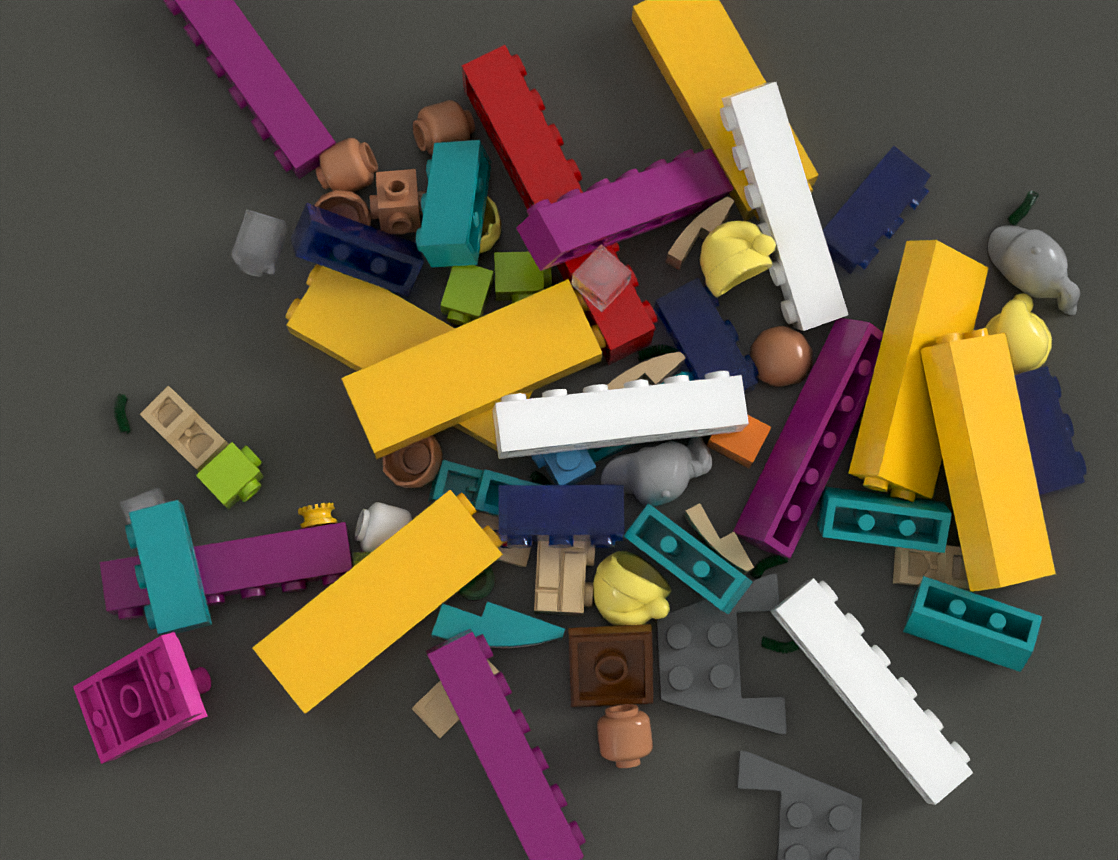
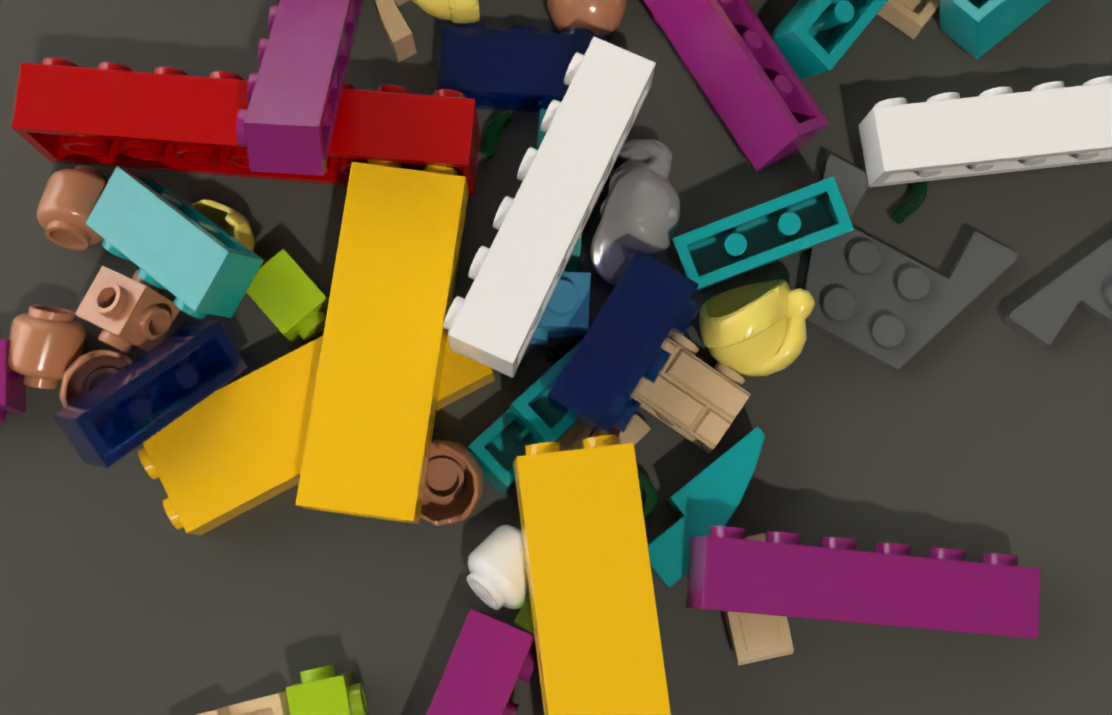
camera: 55 degrees left, 0 degrees up
clear brick [231,209,289,277] -> none
yellow bush [298,503,337,529] -> none
lime brick [494,252,552,303] -> none
reddish brown tile [568,624,653,707] -> none
clear brick [572,244,632,312] -> none
nougat head [597,704,653,768] -> none
tan slope [607,352,686,390] -> none
tan slope [684,503,754,575] -> none
orange brick [707,414,771,468] -> none
dark green leg [750,555,788,579] -> none

